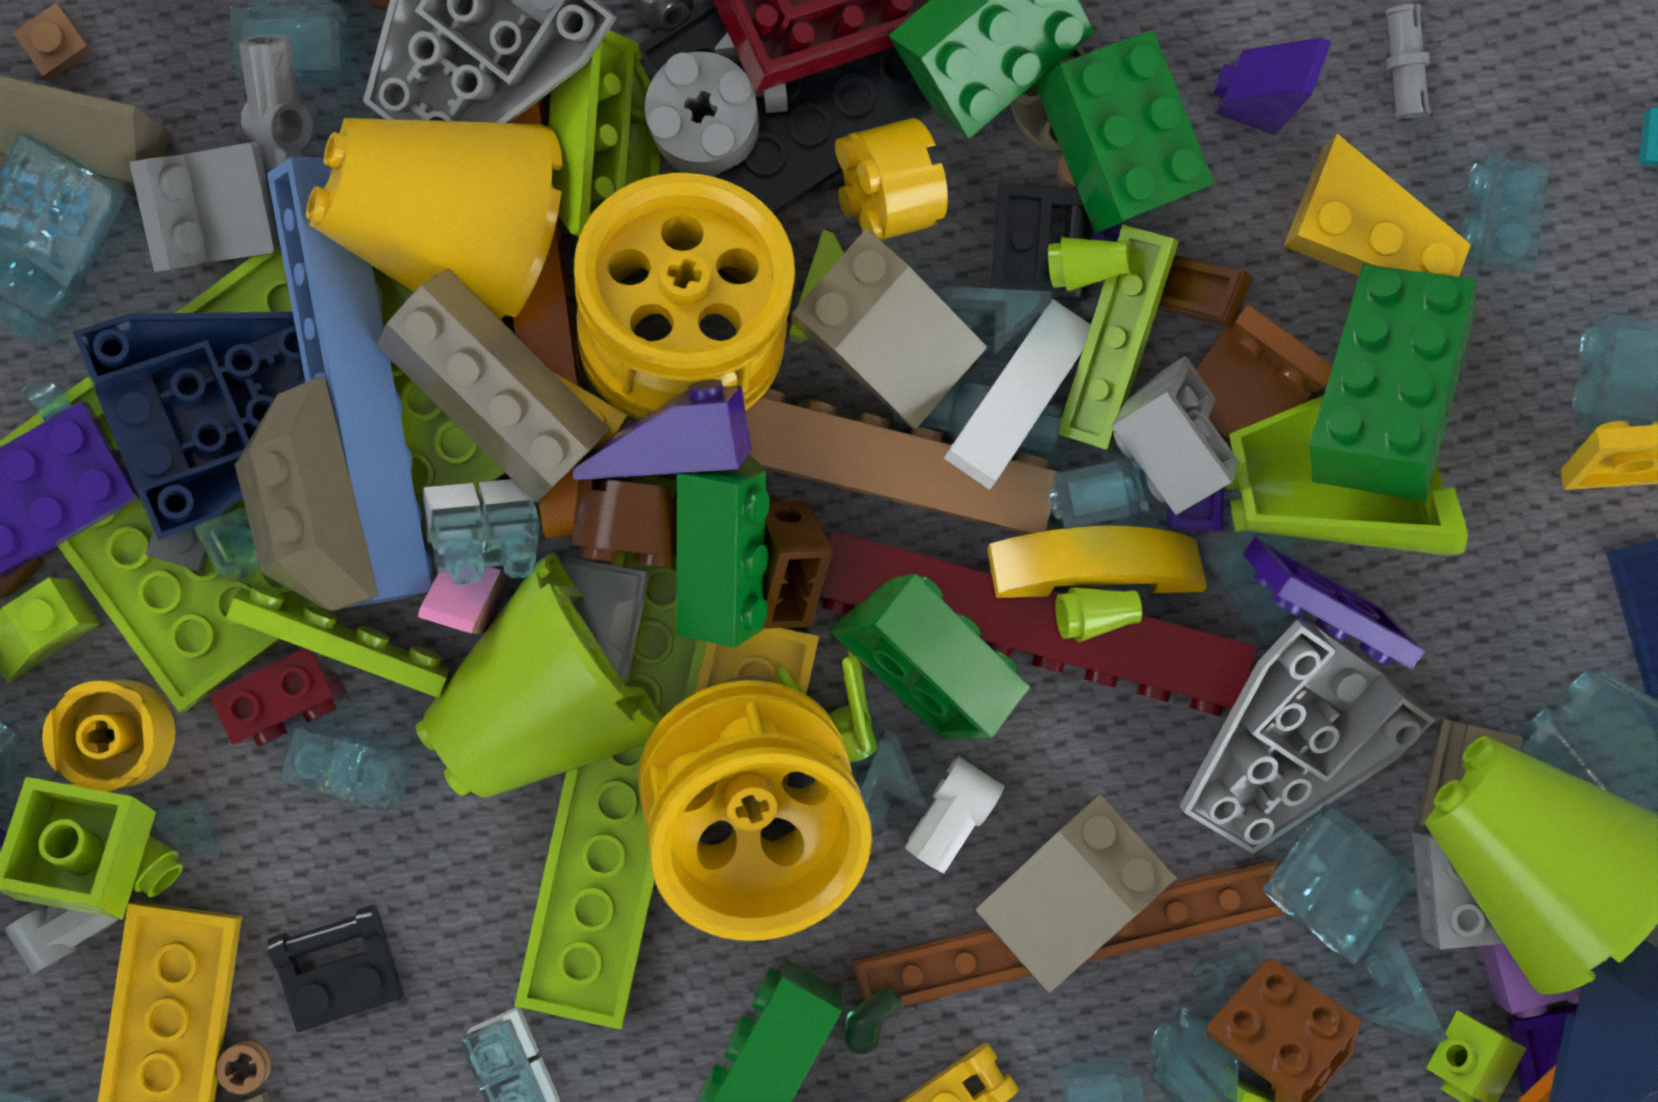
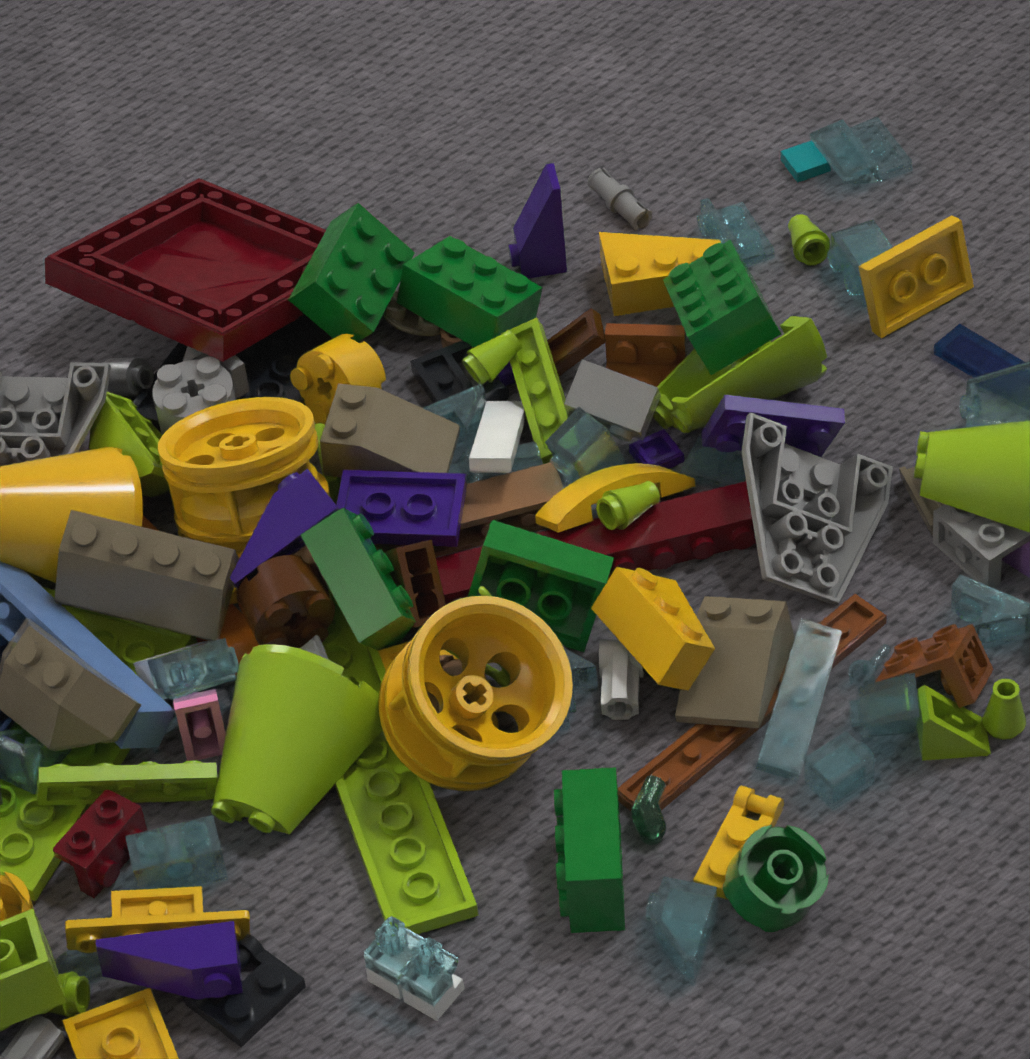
camera: 25 degrees left, 40 degrees down
clear light blue slope [1262,804,1416,965] -> none
none -> yellow bracket [65,886,250,953]
none -> dark purple slope [96,921,243,999]
none -> dark purple plate [336,470,467,547]
none -> yellow wedge [591,567,715,691]
none -> clear light blue tile [755,618,842,781]
none -> lime cone [788,214,830,265]

